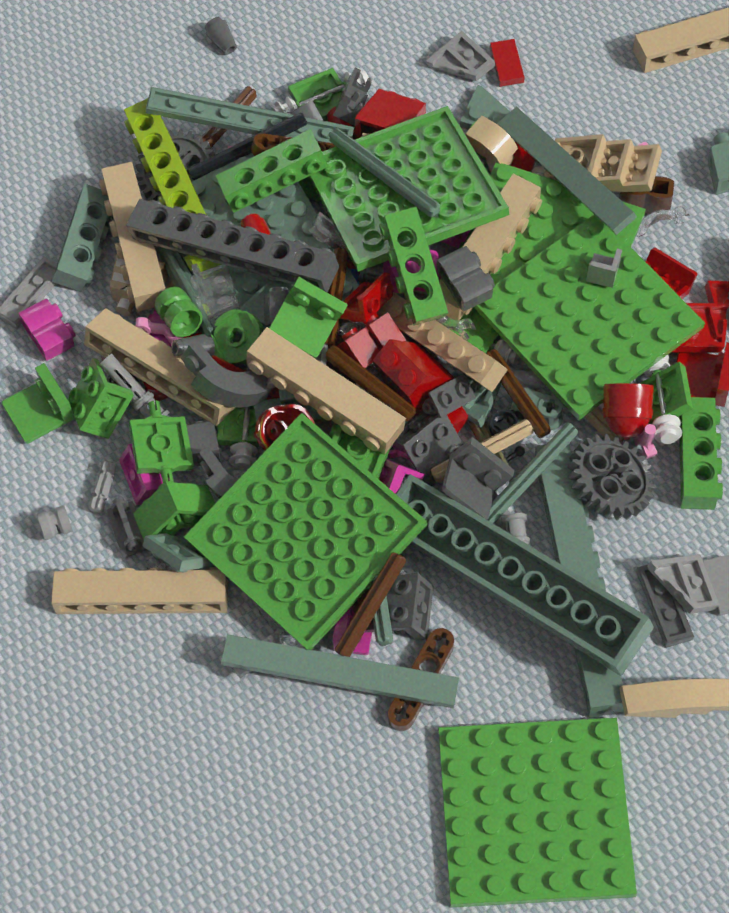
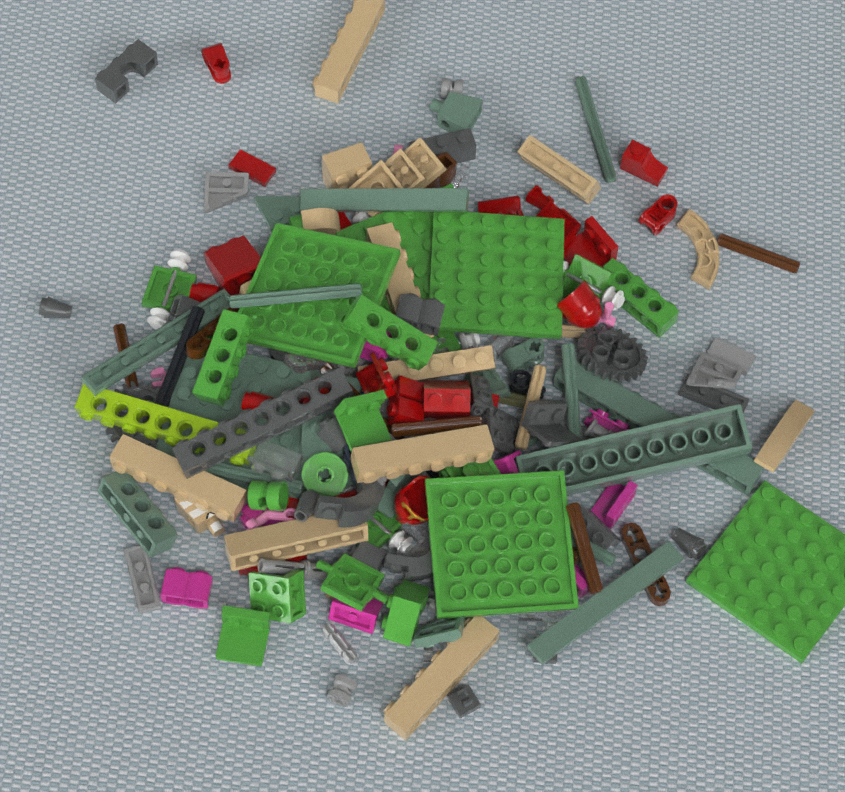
camera: 55 degrees left, 0 degrees up
dark grey hinge [106,497,147,558] -> none
dark grey hinge [333,67,372,126] -> none
reddish brown axle [486,349,551,438] -> none
light grey panel [586,248,622,288] -> none
none -> tan brick [322,142,372,189]
none -> dark grey brick [409,128,477,163]
none -> dark grey tile [448,685,481,718]
none -> dark pink hinge [584,409,629,433]
none -> dark pink panel [591,481,638,529]
none -> dark grey cone [672,528,707,560]

